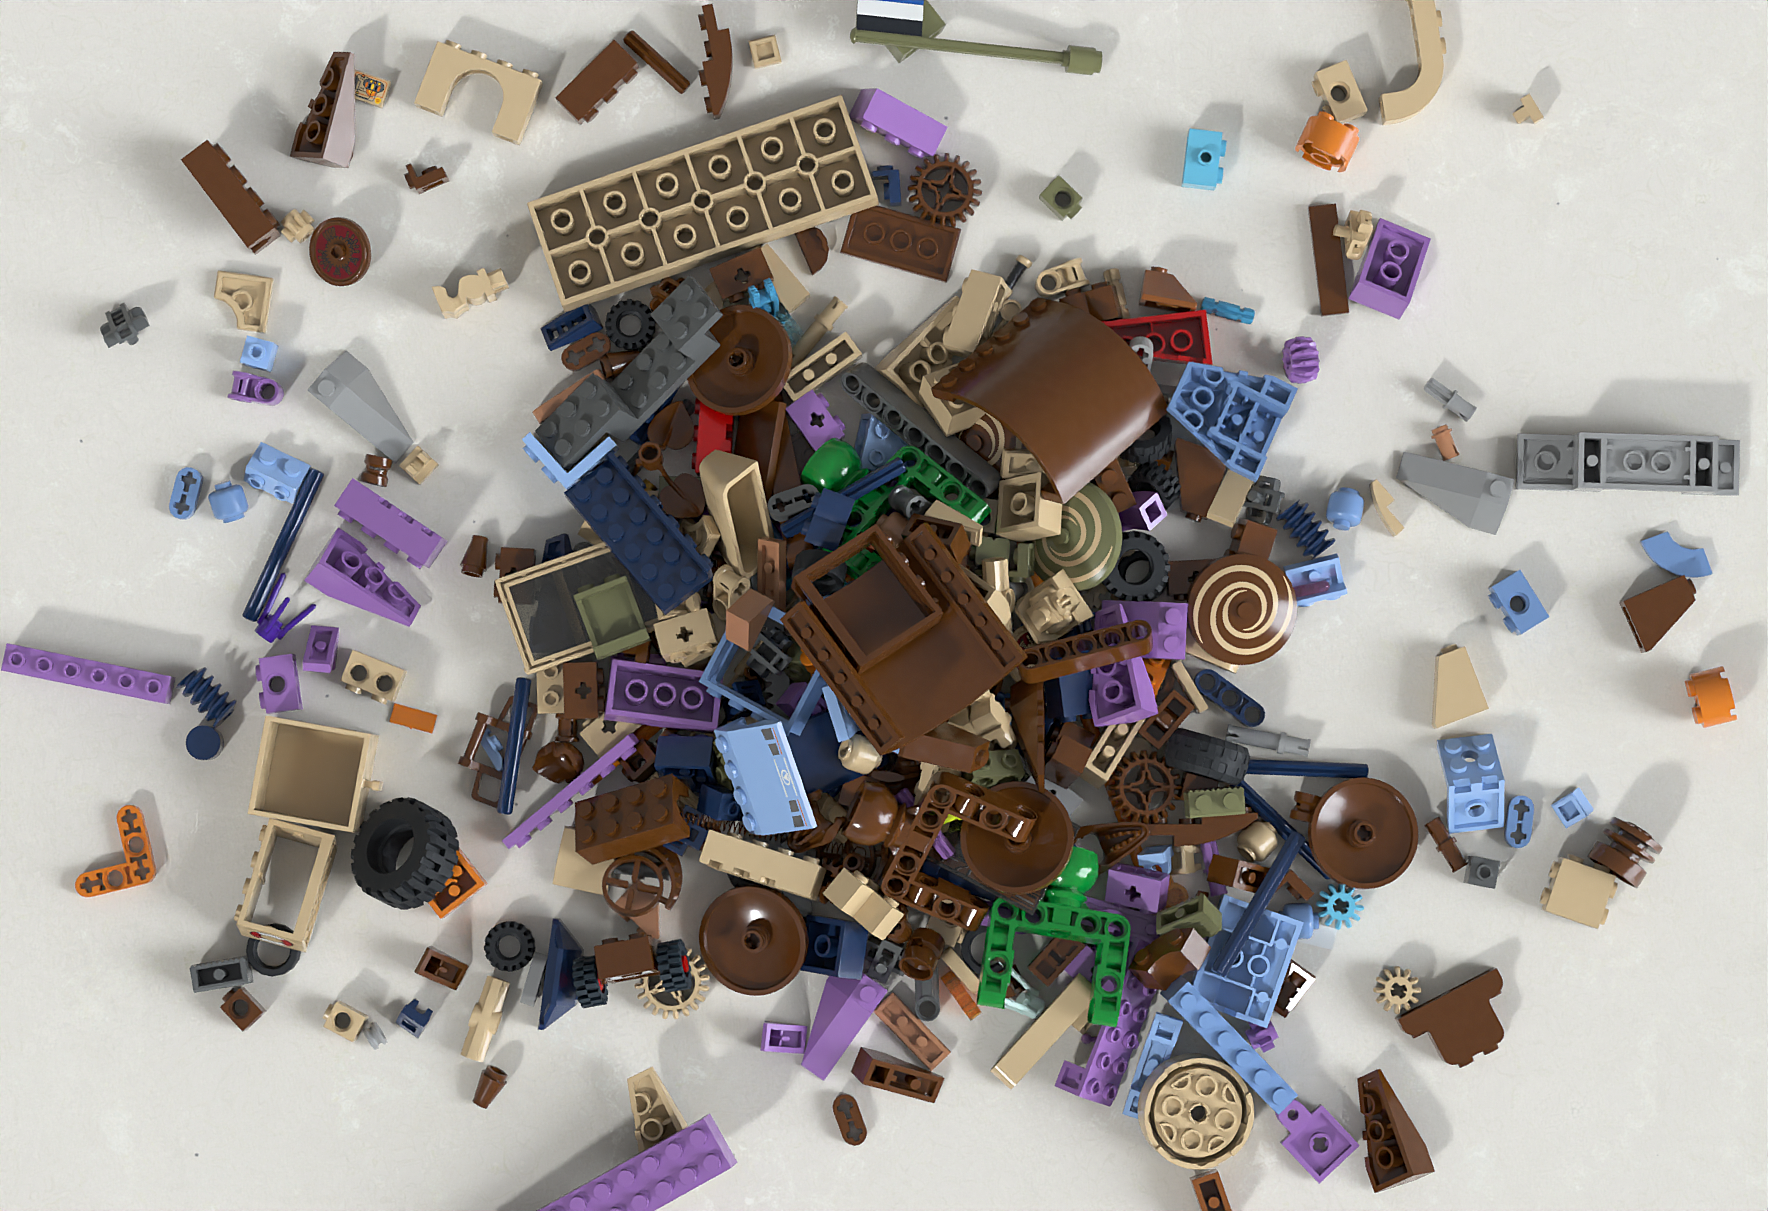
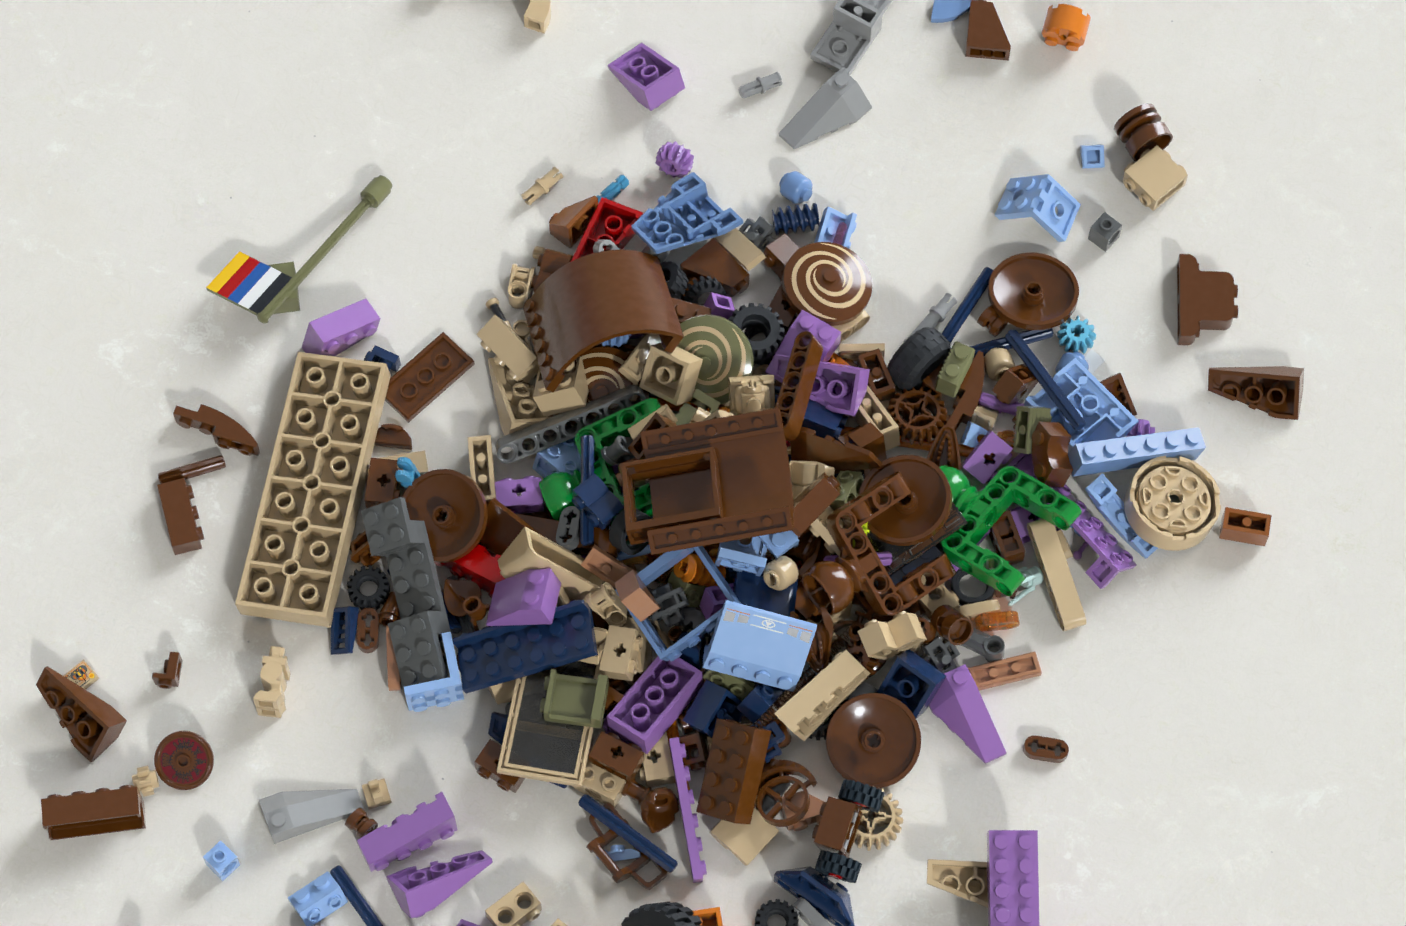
camera: 60 degrees left, 20 degrees down
tan tile [214,270,274,333] -> none
medium lavender piece [227,371,284,406] -> none
orange window [389,703,437,733] -> none
tan arch [414,40,543,146] -> none
reddish brown cone [460,535,489,578] -> none
tan tile [748,35,782,69] -> none
medium lavender slope [760,1021,807,1054] -> none
tan pin [791,296,848,369] -> none
reddish brown slope [851,1047,945,1103] -> none
reddish brown gear [907,153,982,228] -> none
olive brick [1039,175,1083,221] -> none
medium azure brick [1181,128,1227,191] -> none
dark blue beam [1194,669,1265,727] -> none
medium lavender plate [1275,1099,1360,1184] -> none
reddish brown bracket [1276,869,1315,901] -> none
orange brick [1295,111,1359,172] -> none
reddish brown tile [1308,203,1349,317] -> none
tan brick [1312,60,1368,124] -> none
tan piece [1333,210,1373,260] -> none
tan slope [1369,479,1404,537] -> none
tan gear [1373,966,1421,1014] -> none
reddish brown pin [1424,816,1468,873] -> none
nougat pin [1431,424,1460,461] -> none
tan slope [1432,644,1489,729] -> none
medium blue brick [1488,570,1549,635] -> none
medium blue beam [1504,796,1534,848] -> none
none -> medium lavender slope [486,568,561,626]
none -> tan pin [521,167,563,206]

